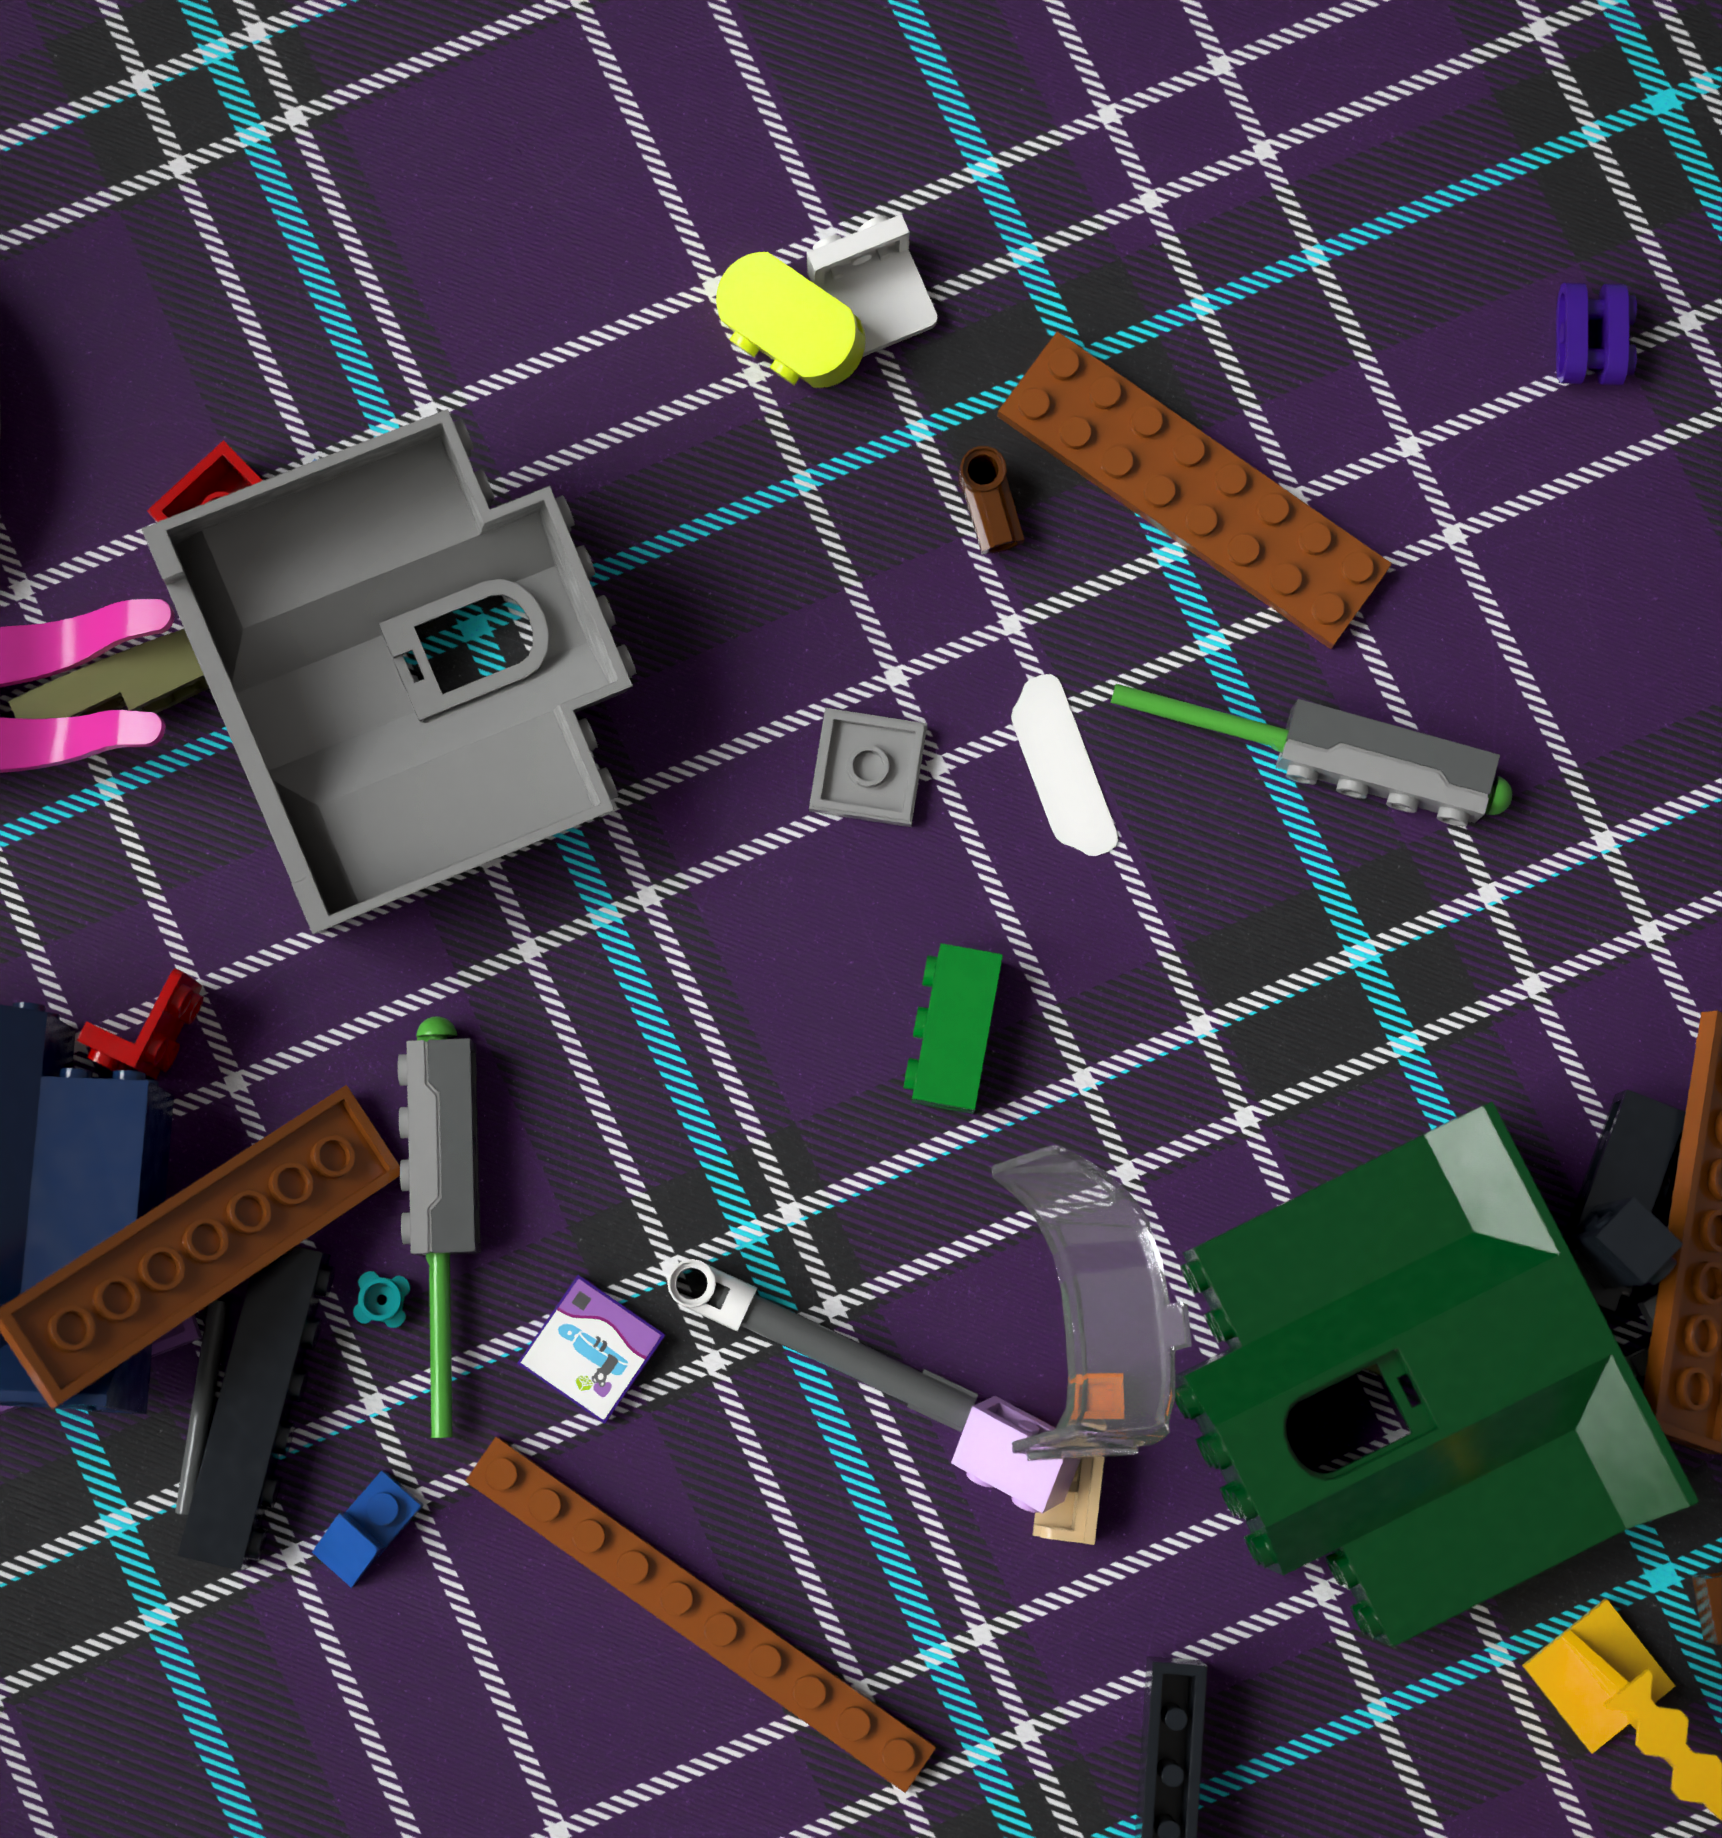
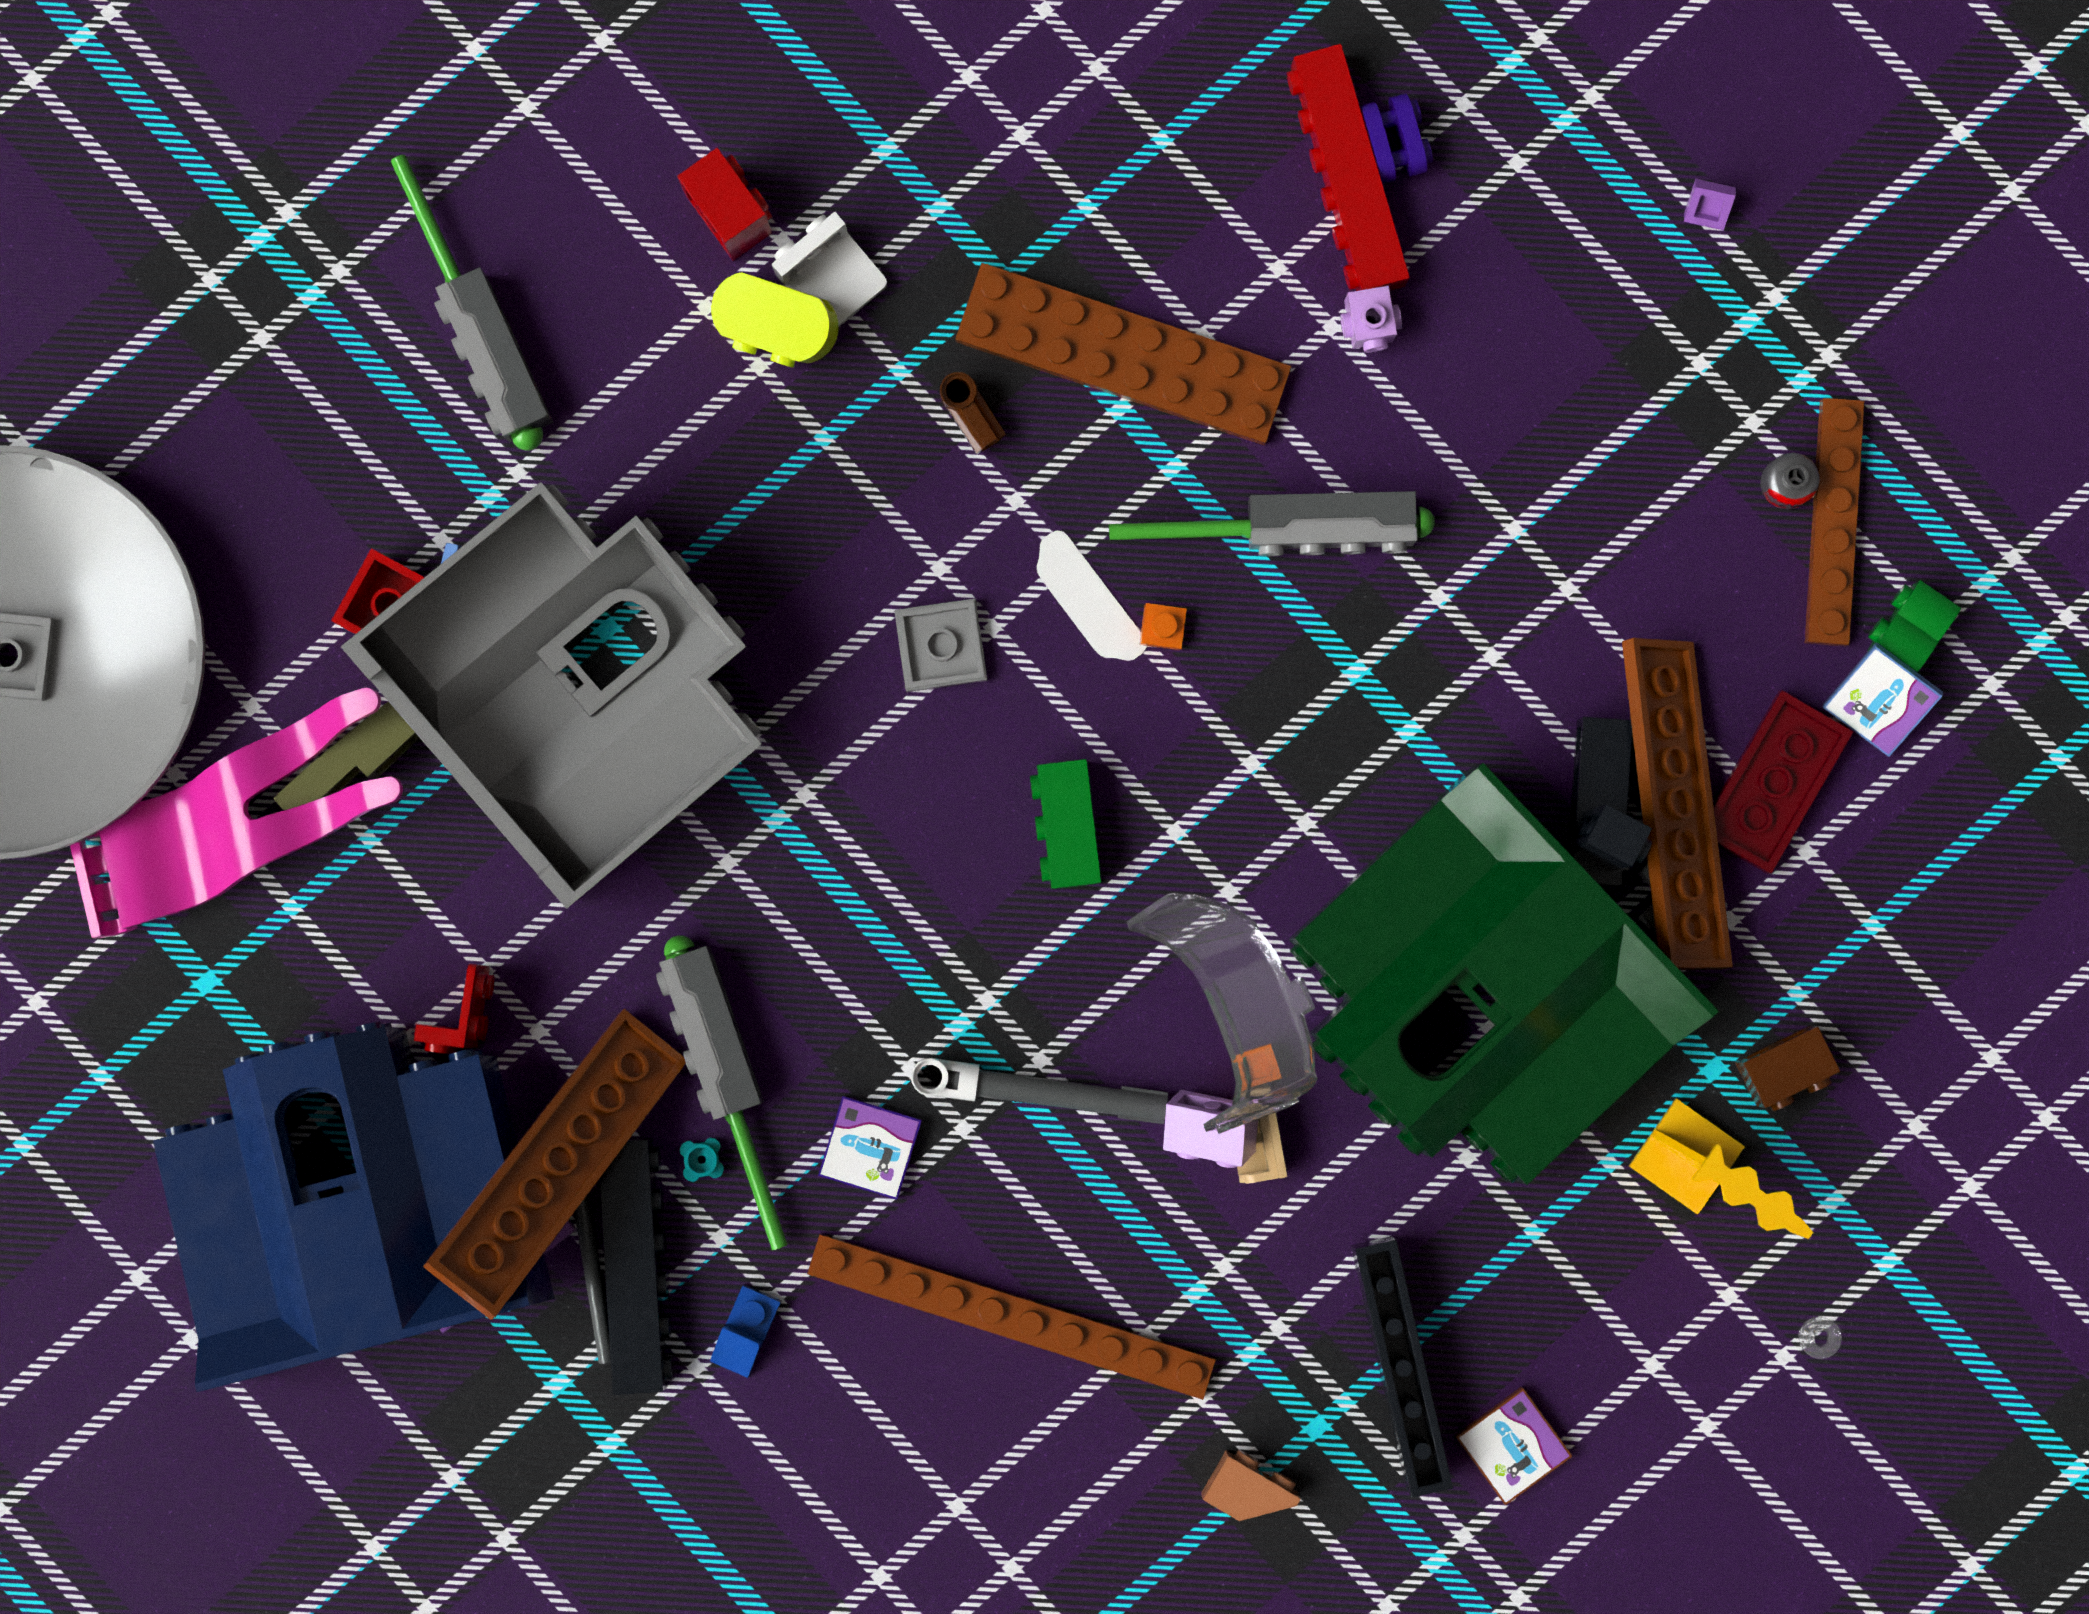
camera: 15 degrees left, 5 degrees up
none -> piece [391,155,554,451]
none -> red brick [677,148,773,261]
none -> orange plate [1139,603,1187,651]
none -> red brick [1287,44,1410,291]
none -> lavender brick [1340,286,1402,353]

